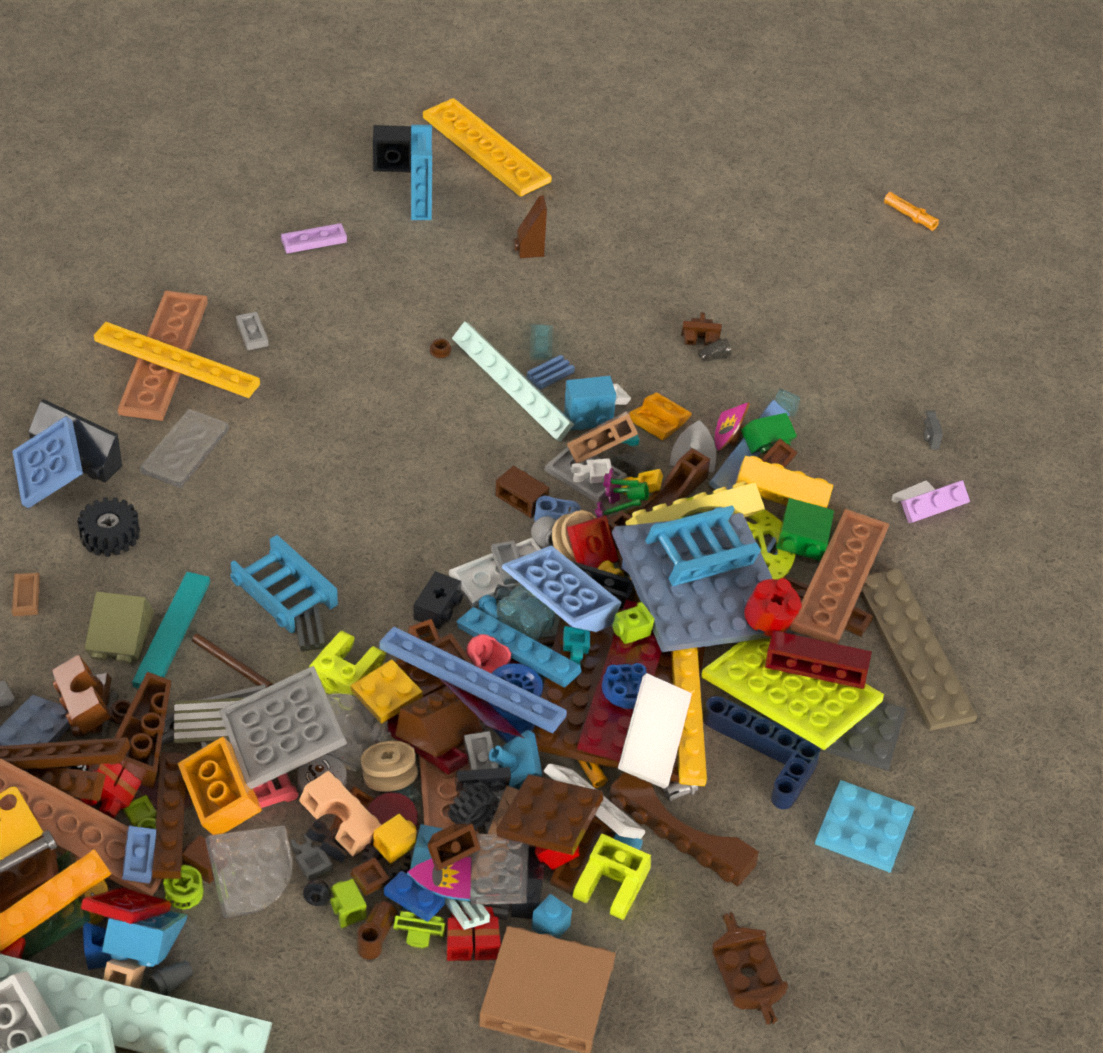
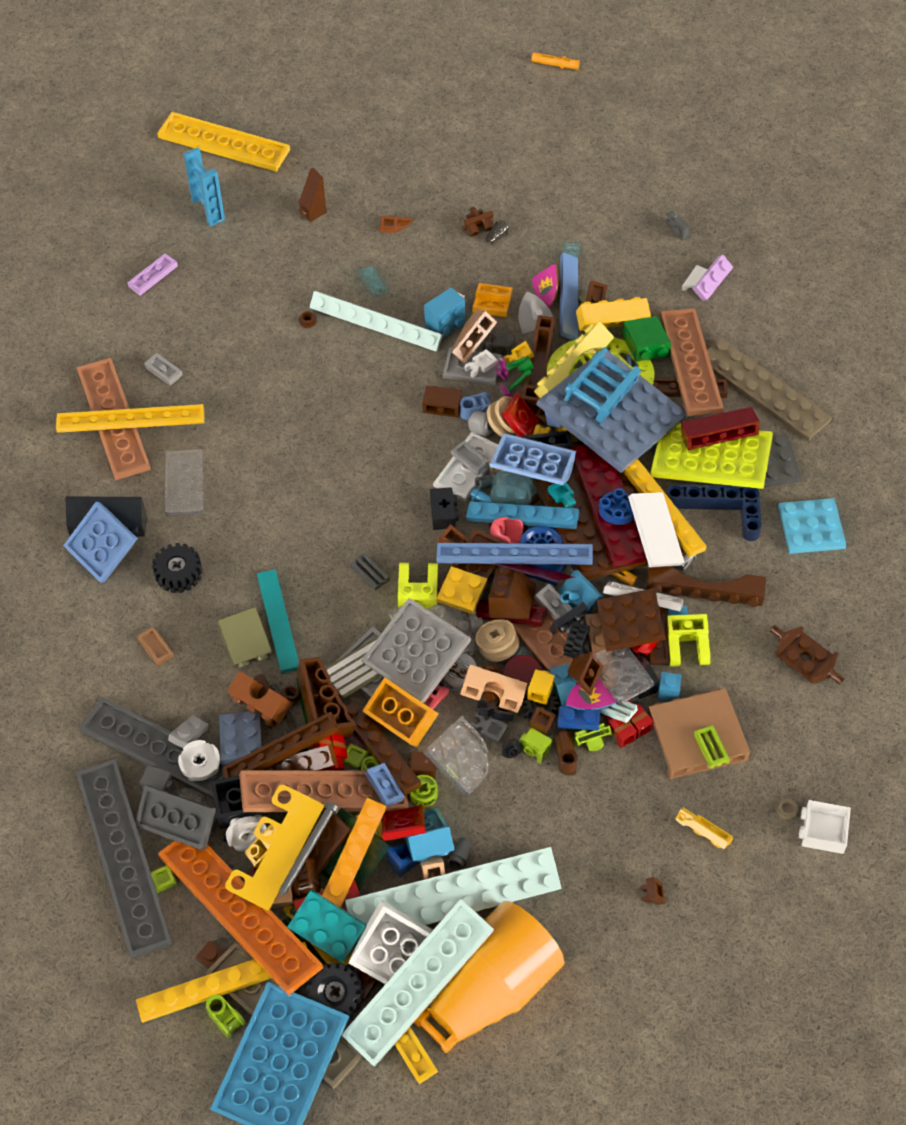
camera: 25 degrees left, 10 degrees up
reddish brown bar [192,633,273,688] -> none
dark azure fence [230,535,338,634] -> none
black brick [373,125,411,172] -> none
medium blue tile [527,355,575,390] -> none
lime brick [612,602,655,644] -> none
green brick [741,412,797,454] -> none
red brick [744,578,802,637] -> none
none -> dark orange tile [379,216,412,233]
none -> lime tile [694,725,730,769]

